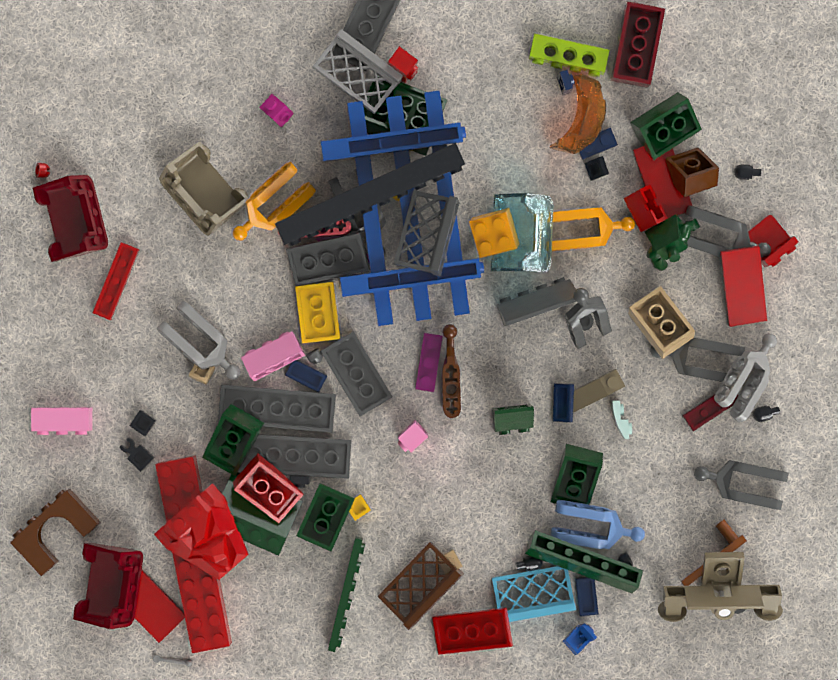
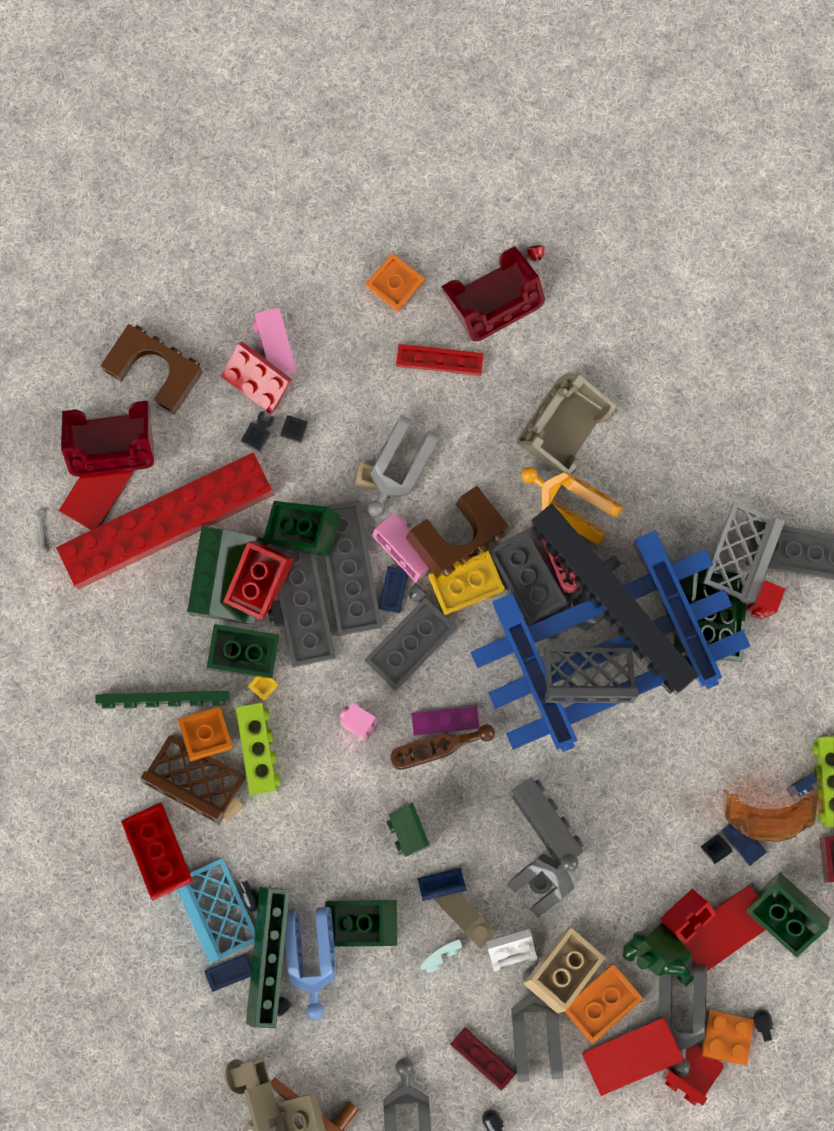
camera: 75 degrees right, 10 degrees down
red wedge [154,483,249,580] -> none
dark pink bracket [259,94,294,127] -> none
light orange brick [469,208,520,258] -> none
clear light blue windscreen [491,193,554,273] -> none
light orange piece [541,207,635,252] -> none
blue bracket [563,623,597,655] -> none
reddish brown slope [665,147,719,197] -> none
light grey piece [714,334,777,422] -> none
none -> orange plate [178,706,233,761]
none -> plate [221,341,293,414]
none -> lime brick [236,703,281,796]
none -> orange plate [365,253,425,313]
none -> reddish brown arch [406,486,509,579]
none -> white plate [486,929,537,972]
none -> orange plate [564,963,643,1044]
none -> orange plate [701,1010,754,1066]

